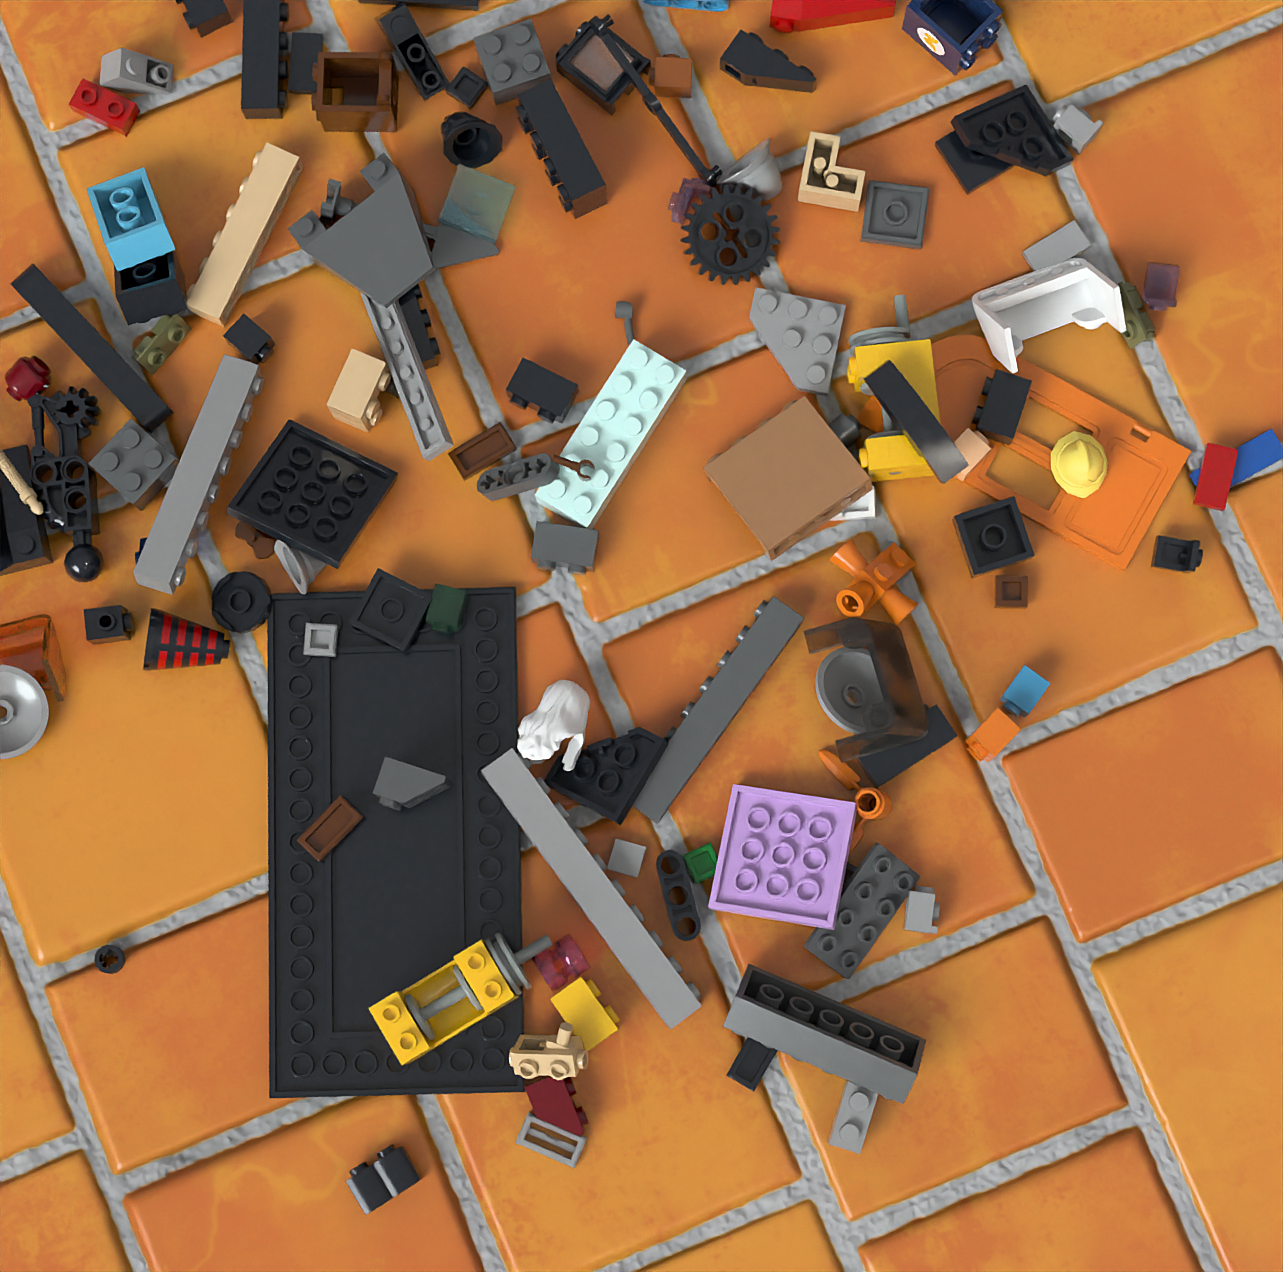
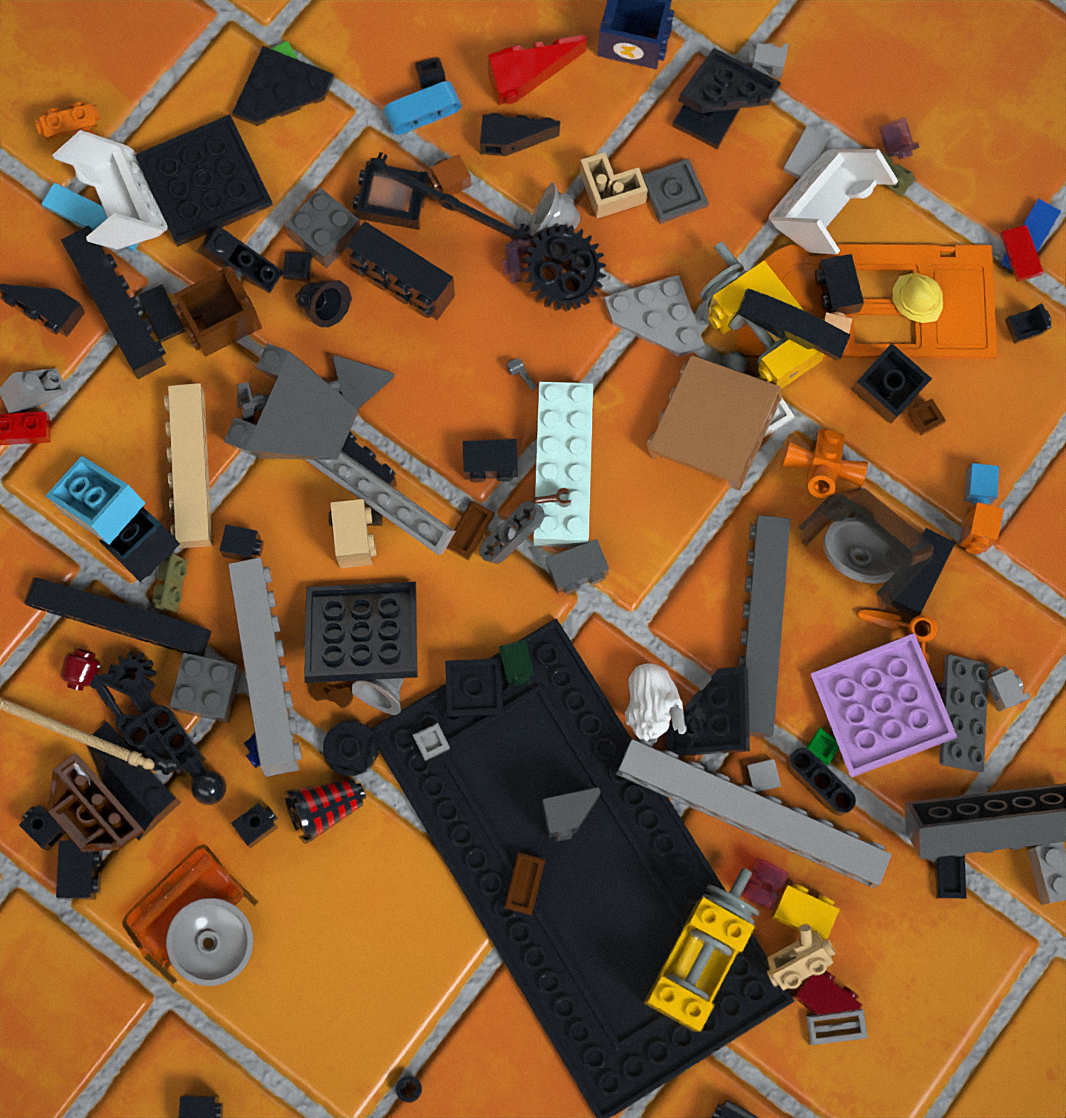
camera: 40 degrees left, 5 degrees down
clear light blue tile [438,164,516,243] -> none

